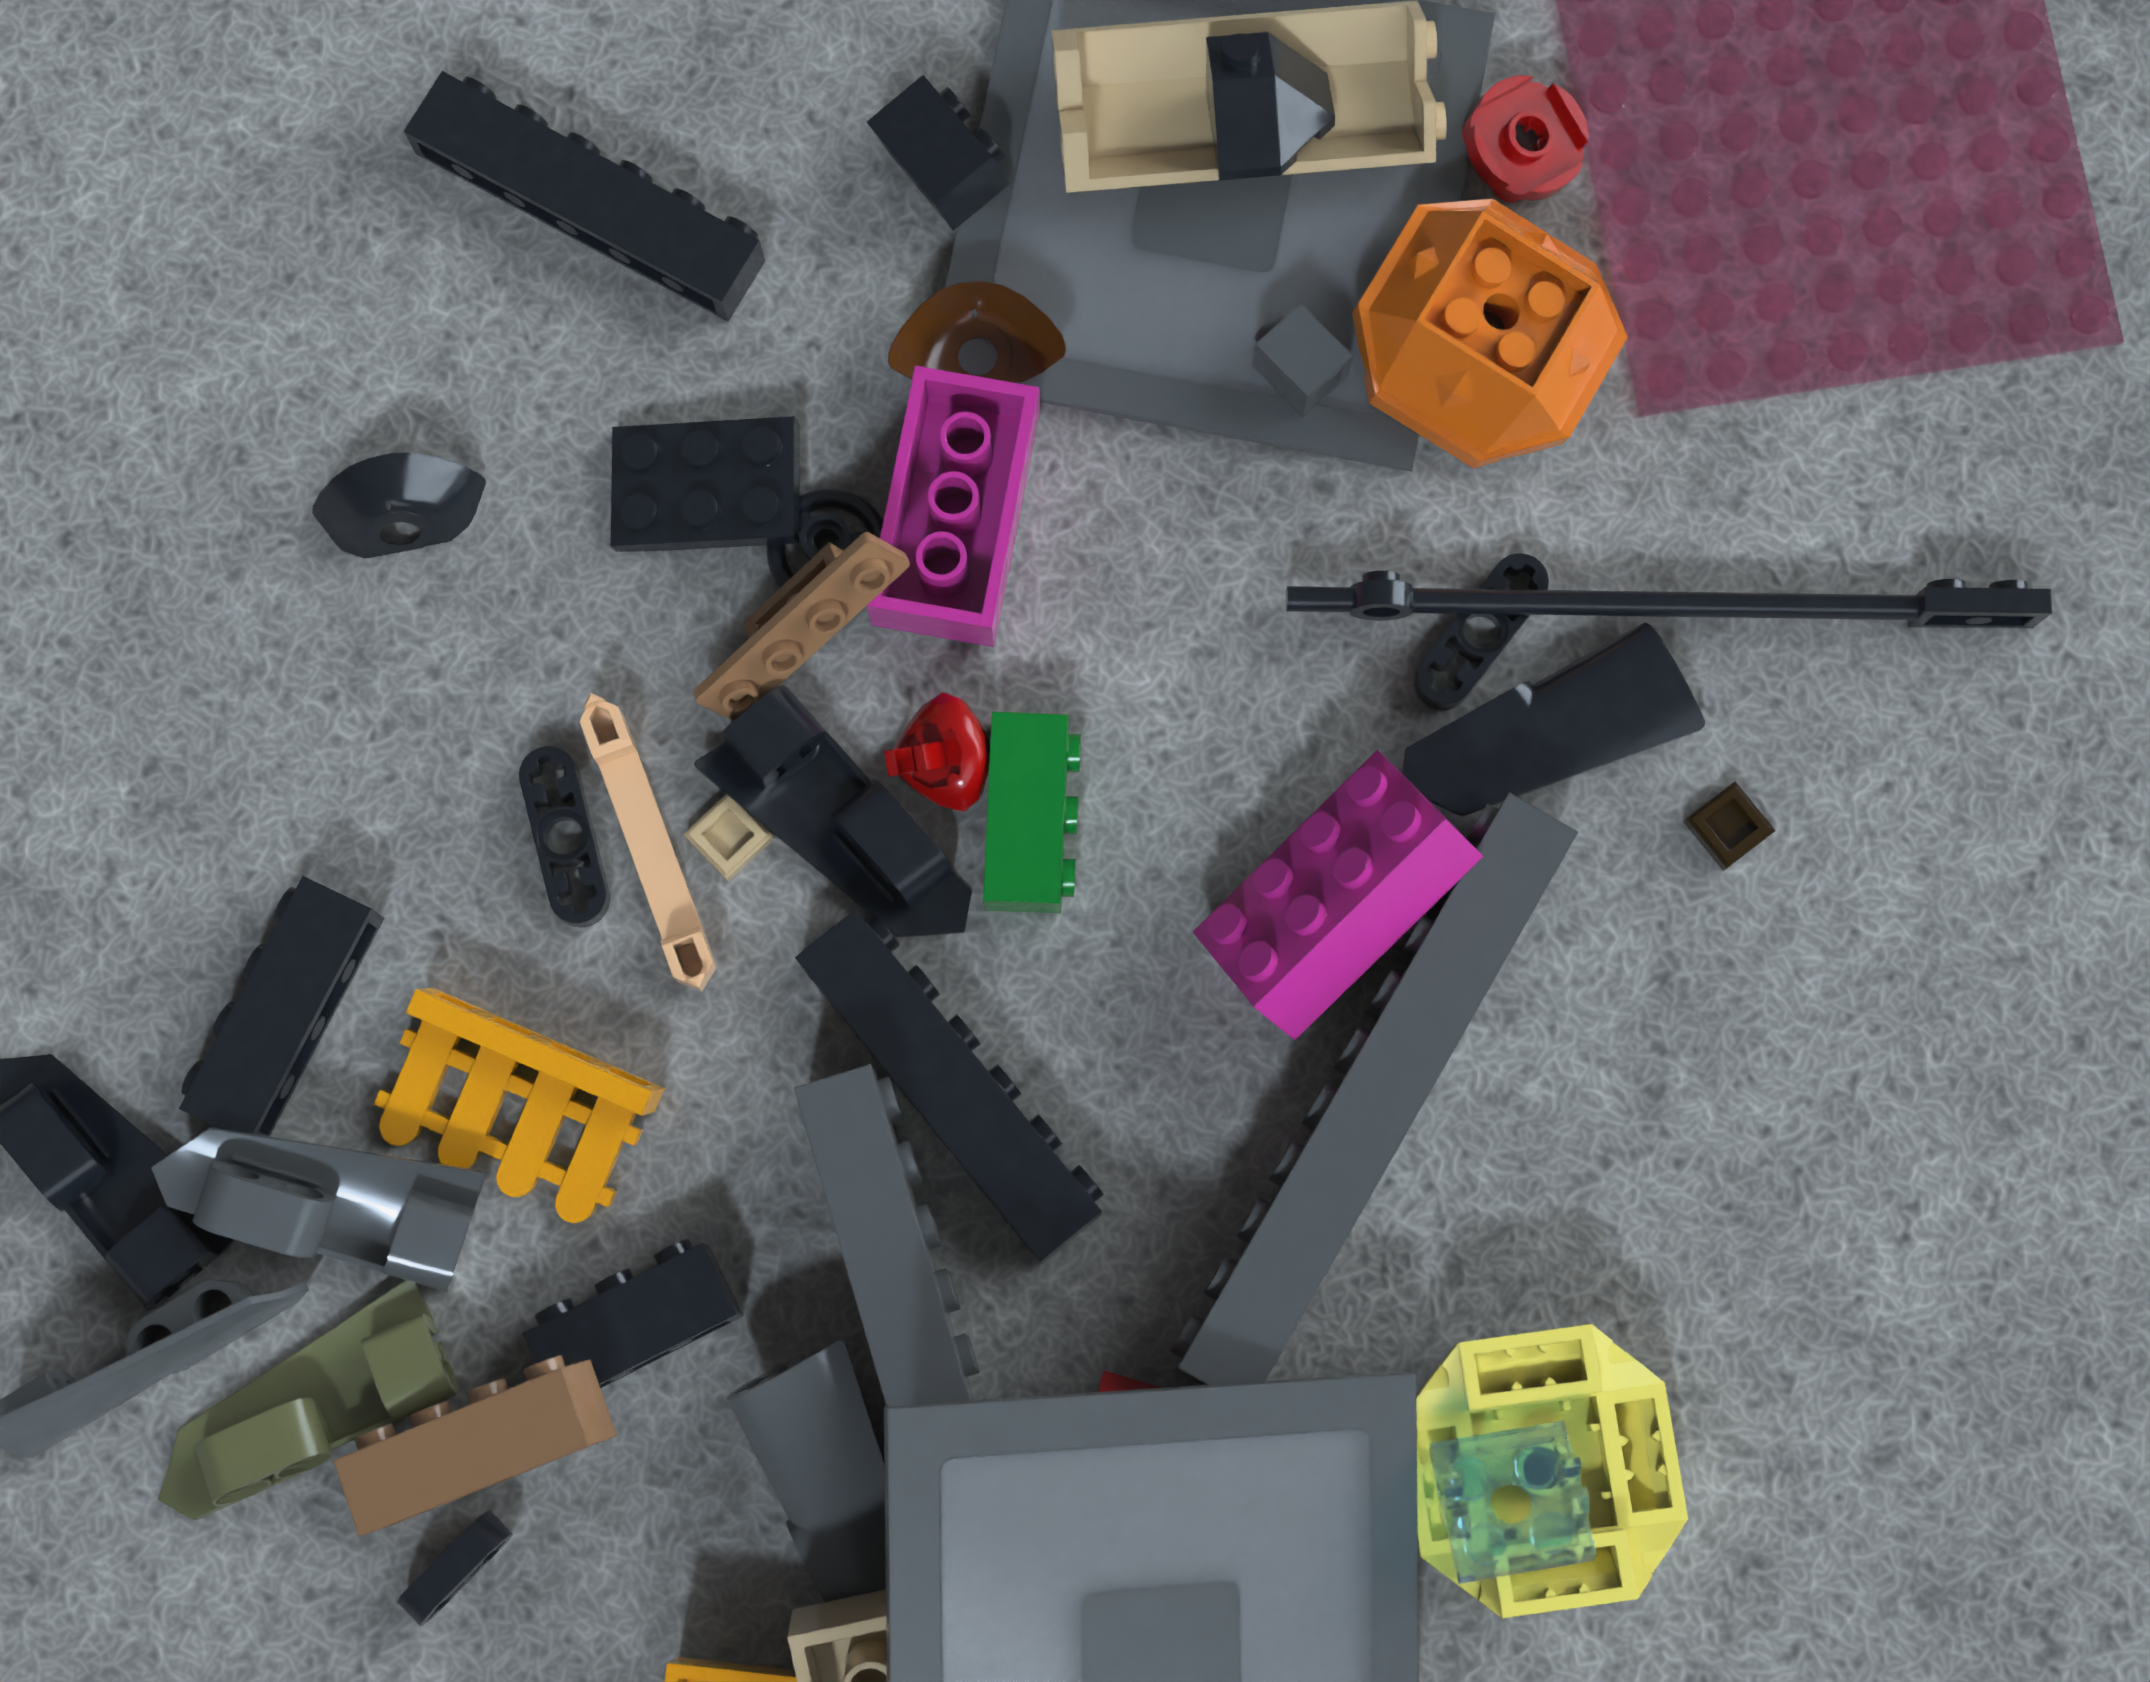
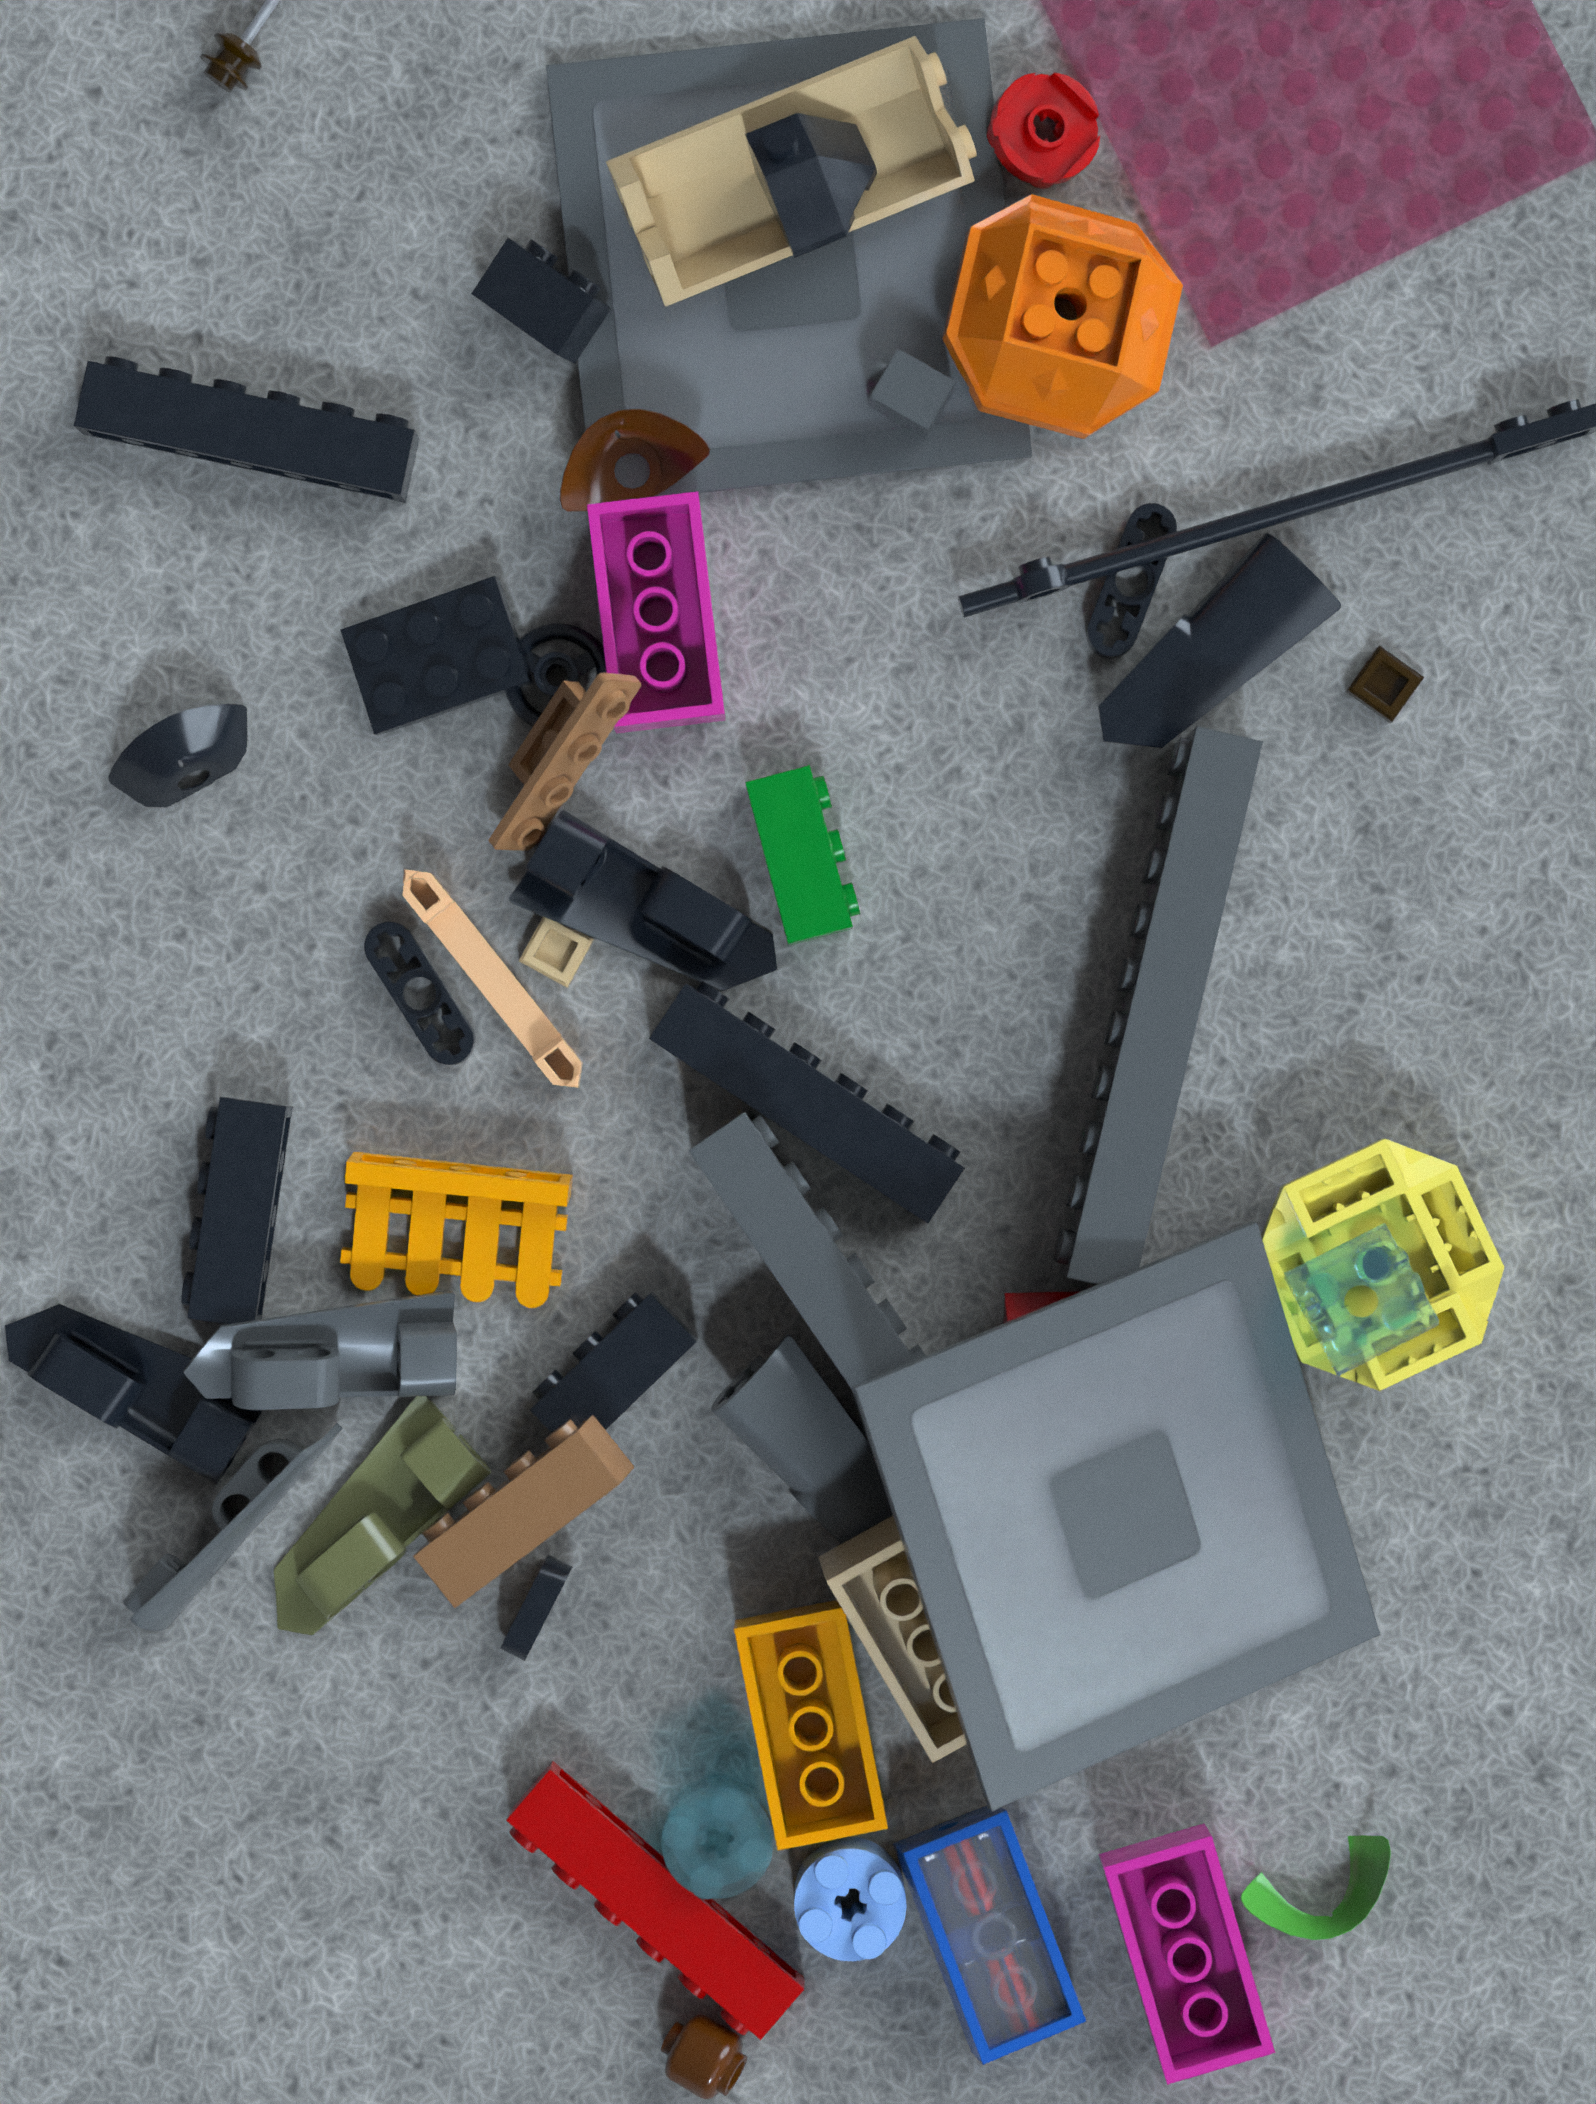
camera: 20 degrees left, 10 degrees up
red piece [884,692,990,812] -> none
dark pink brick [1193,749,1483,1041] -> none

